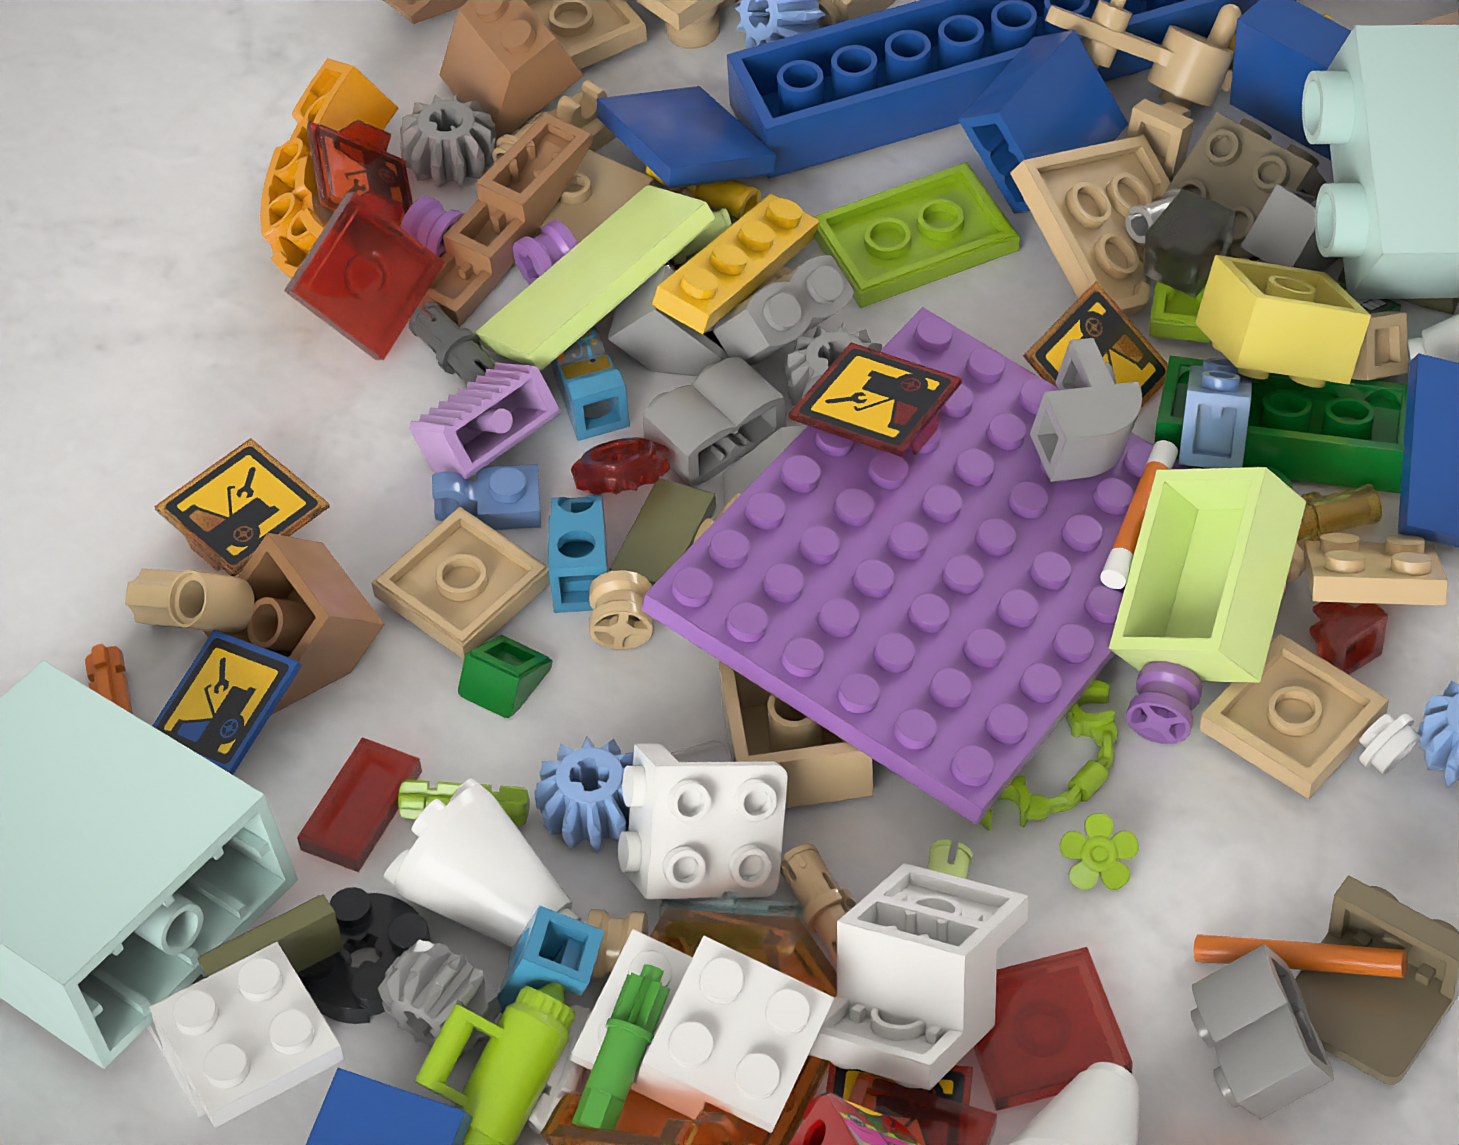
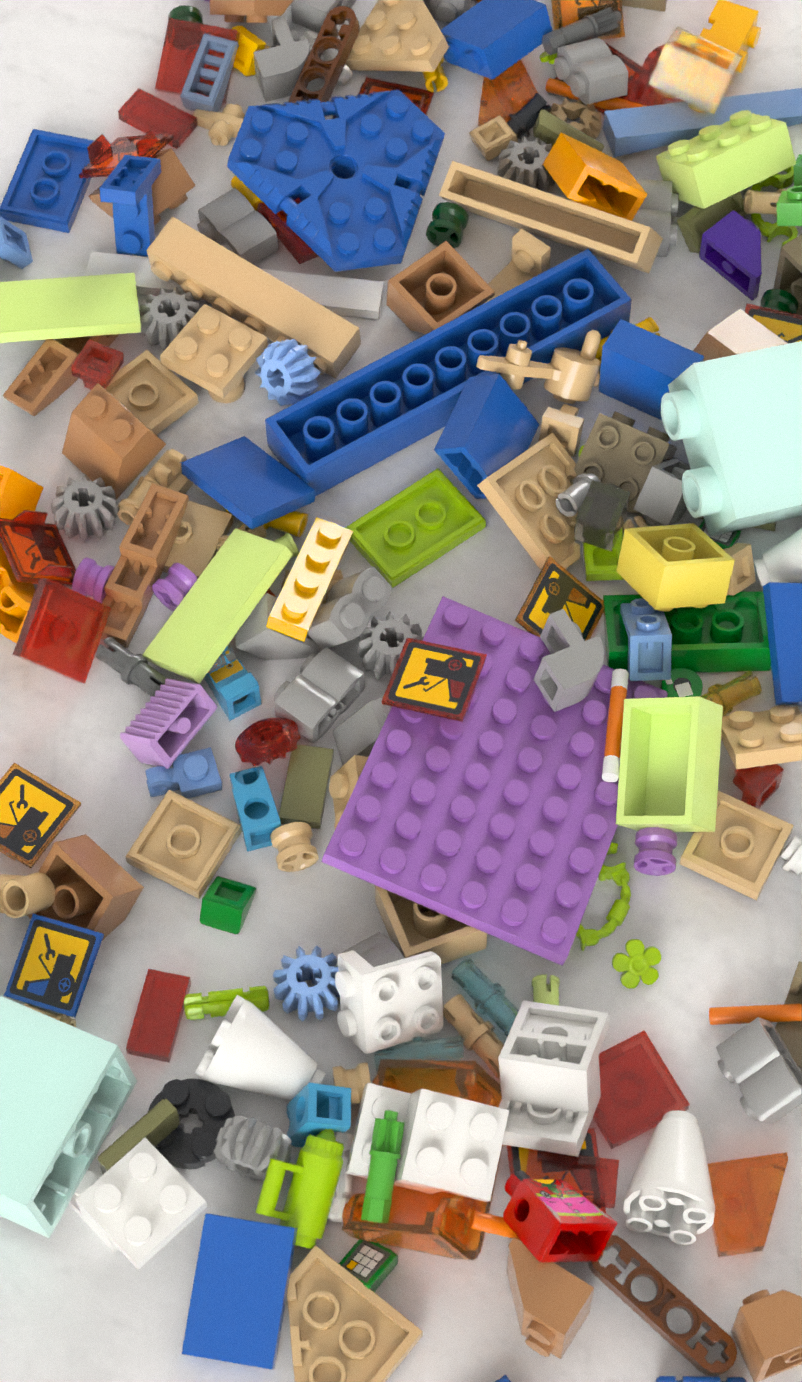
camera: 15 degrees left, 10 degrees up
none -> clear light blue pin [451,958,519,1037]

